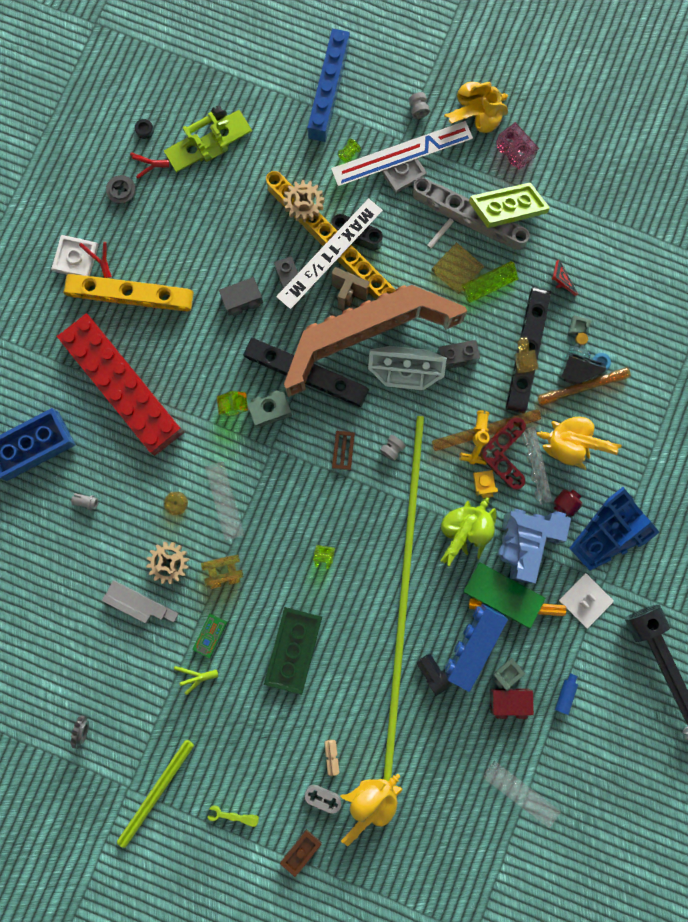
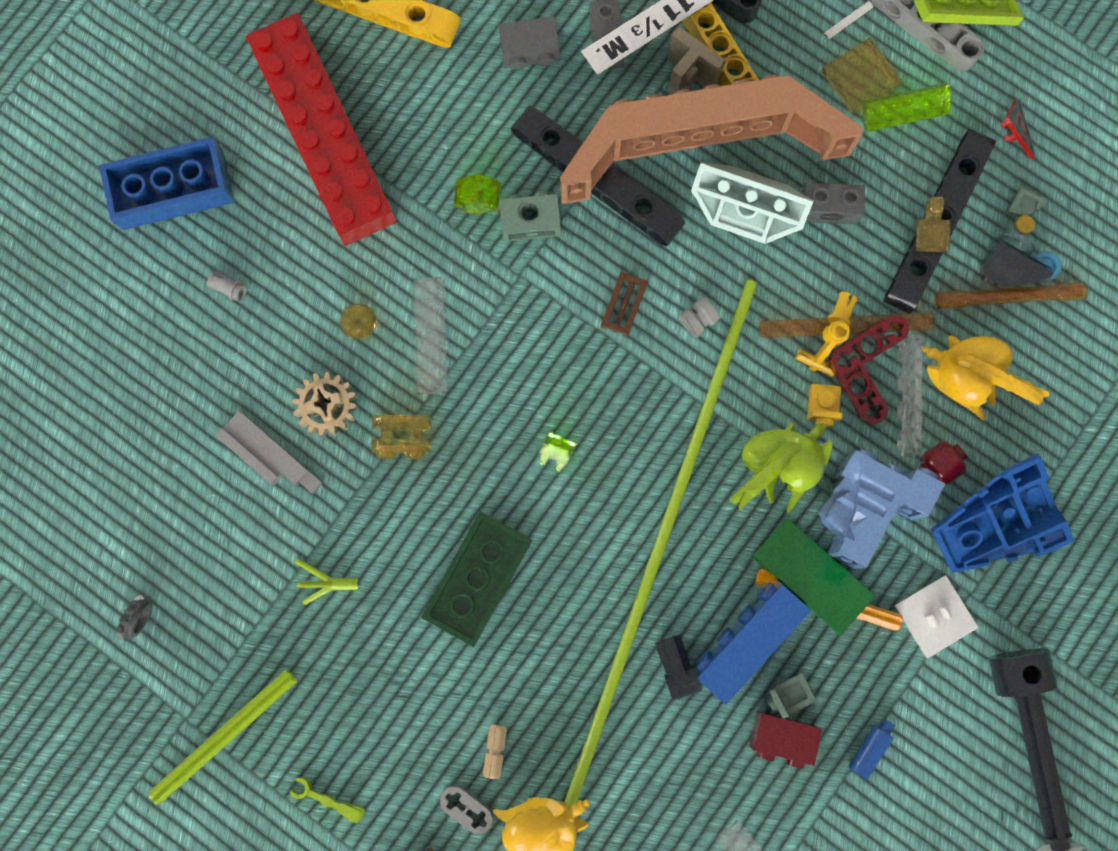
camera: 20 degrees right, 0 degrees up
green tile [192,613,228,658] -> none

